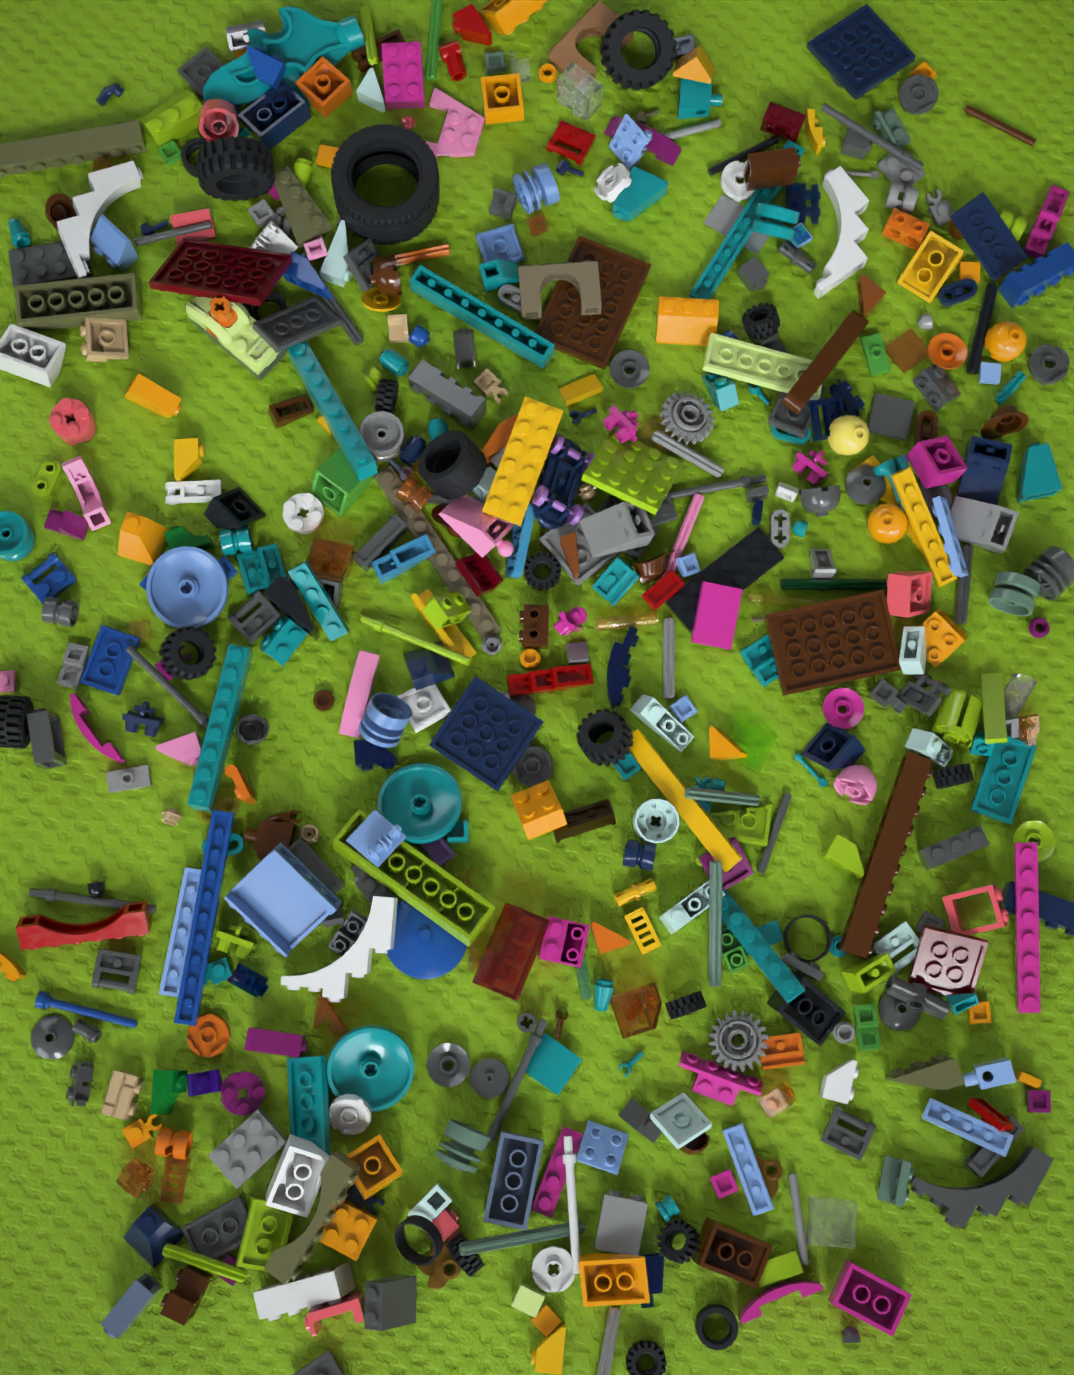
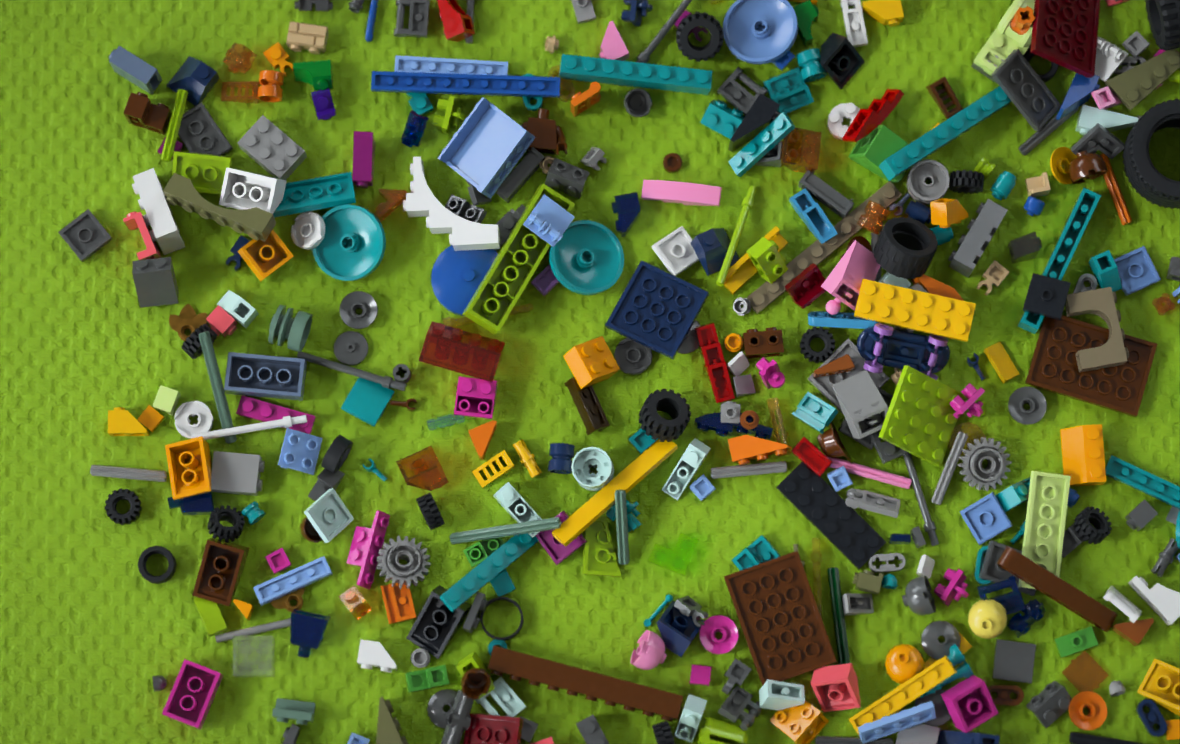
camera: 85 degrees right, 0 degrees up
orange tile [187,1014,230,1057] -> none
magenta plate [220,1071,265,1116] -> none
light orange brick [319,1199,379,1261] -> none
medium blue wheel [359,693,412,748] -> none
black tyre [395,1215,443,1266] -> none
teal panel [447,820,469,844] -> none
teal cone [594,978,615,1011] -> none
dark pink tile [690,581,743,650] -> none
light orange slope [709,726,748,760] -> none
dark pink slope [738,1279,823,1324] -> none
dark grey bar [757,793,792,874] -> none
dark grey plate [820,1105,876,1161] -> none
lime slope [822,833,865,879] -> none
none -> light orange slope [233,599,254,621]
none -> clear blue torso [291,609,331,658]
none -> black tyre [321,435,353,474]
none -> reddish brown hair [461,668,491,700]
none -> dark grey bracket [545,158,589,199]
none -> light grey tile [581,147,607,171]
none -> dark grey plate [674,596,709,627]
none -> dark pink slope [690,664,711,686]
none -> light grey bracket [720,401,741,424]
none -> white slope [727,352,750,376]
none -> orange slope [727,435,792,465]
none -> dark orange plate [740,410,759,430]
none -> red slope [842,89,904,142]
none -> light grey hinge [845,488,901,518]
none -> olive brick [852,570,883,595]
none -> light orange slope [930,198,969,228]
none -> medium blue plate [960,492,1013,545]
none -> black plate [1023,273,1071,320]
none -> white plate [1103,585,1142,623]

